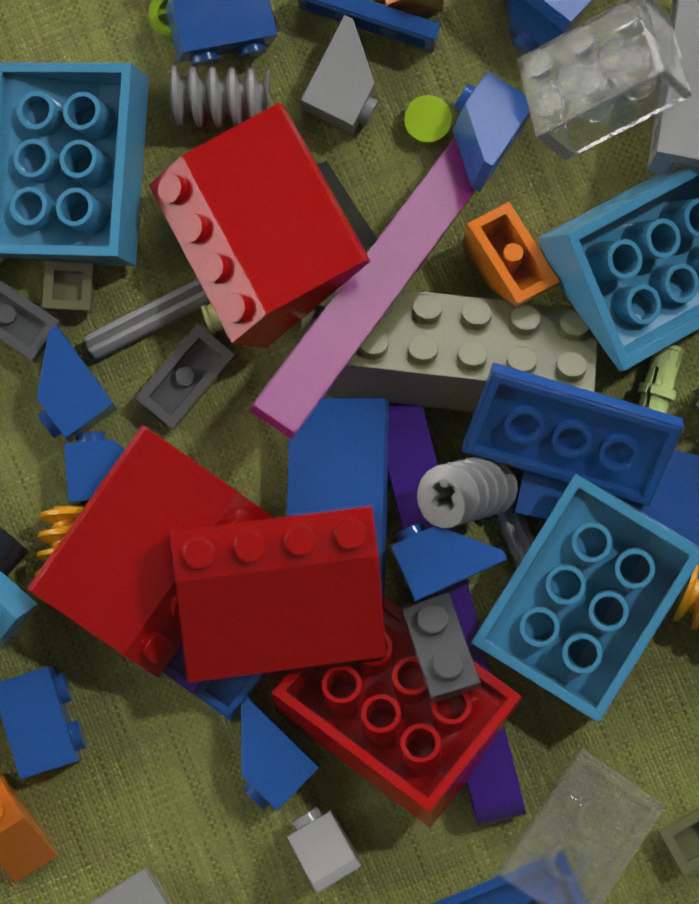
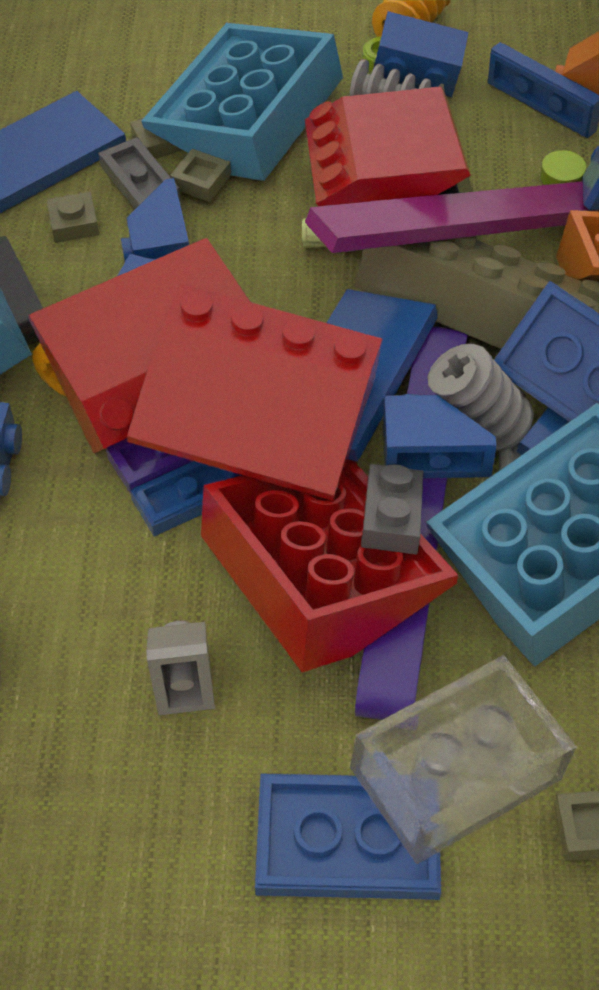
camera: 20 degrees right, 30 degrees down
light grey axle [84,279,210,360] -> none
dark grey plate [135,324,236,431] -> none
blue slope [241,698,320,811] -> none
light grey slope [301,15,379,136] -> none

